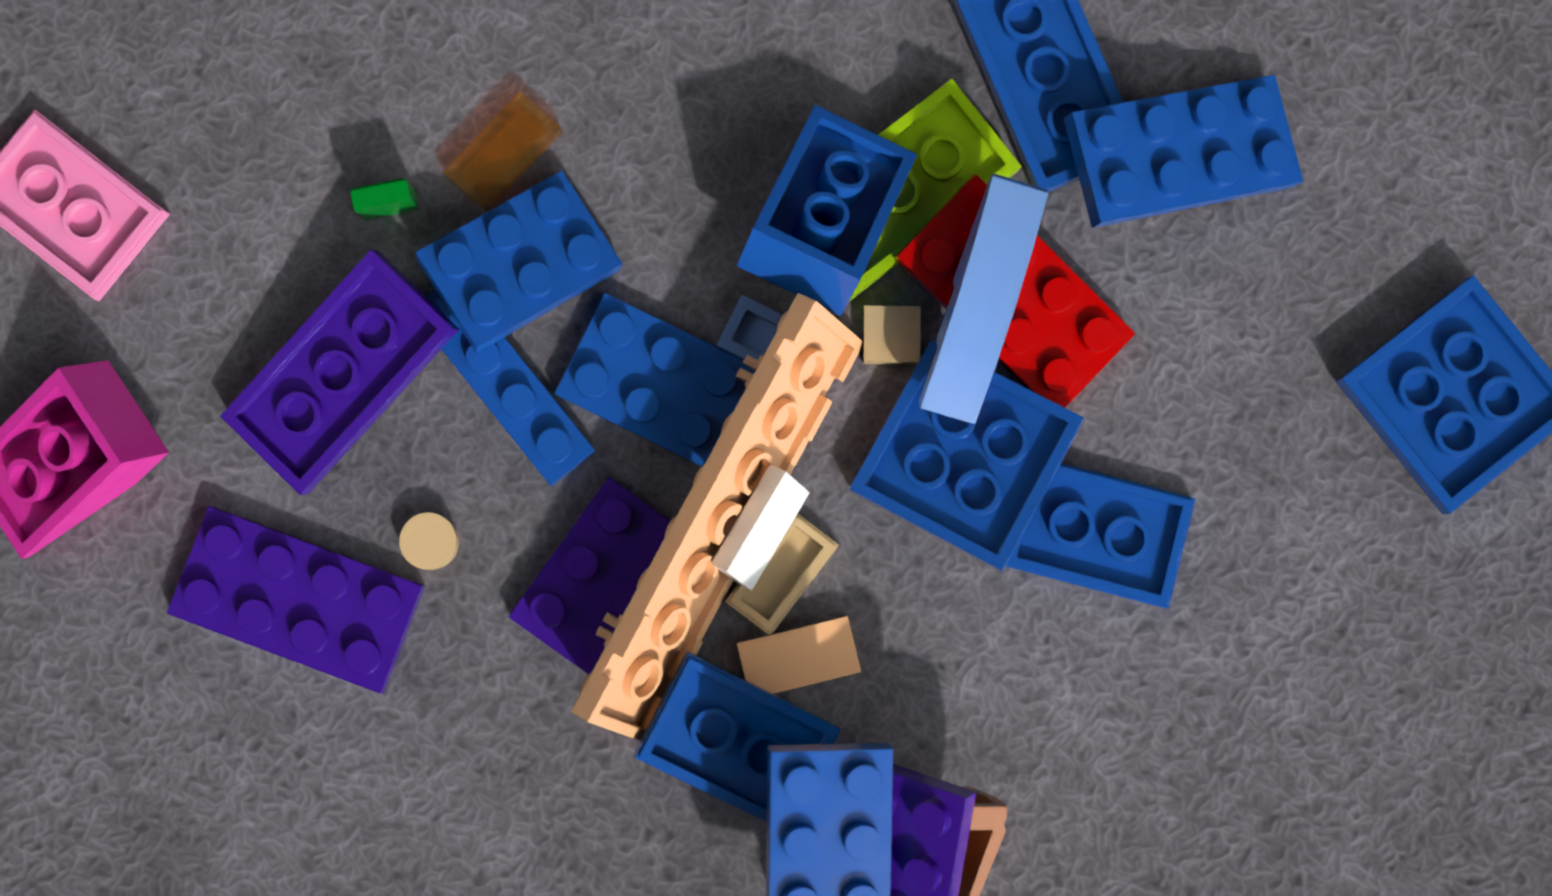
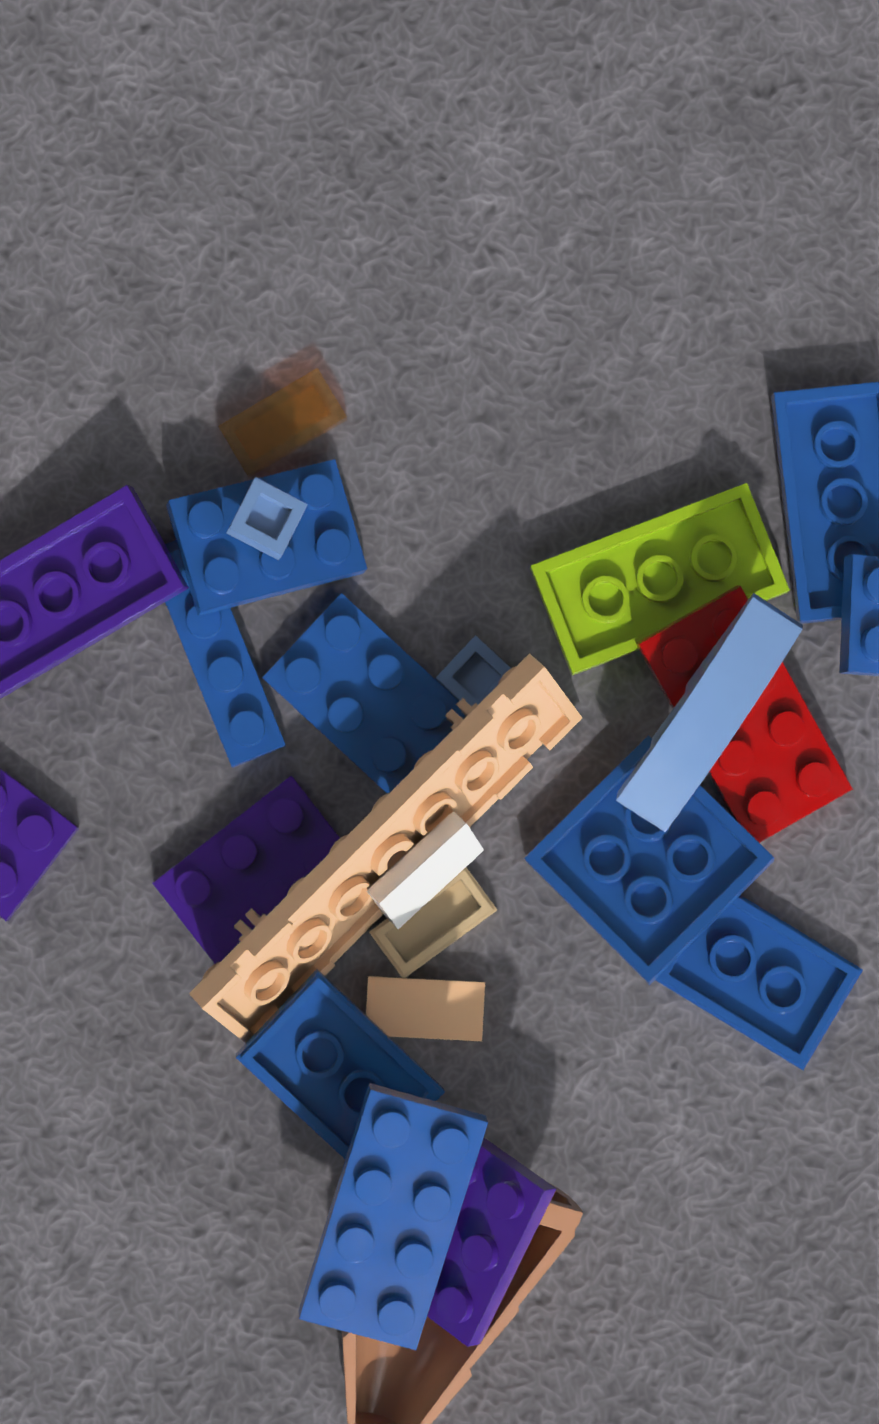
camera: 15 degrees right, 0 degrees up
green tile [350,178,420,221] -> none
tan tile [399,512,459,570] -> none
blue slope [737,105,917,316] -> none
tan tile [863,306,921,365] -> none
none -> medium blue plate [226,477,308,560]

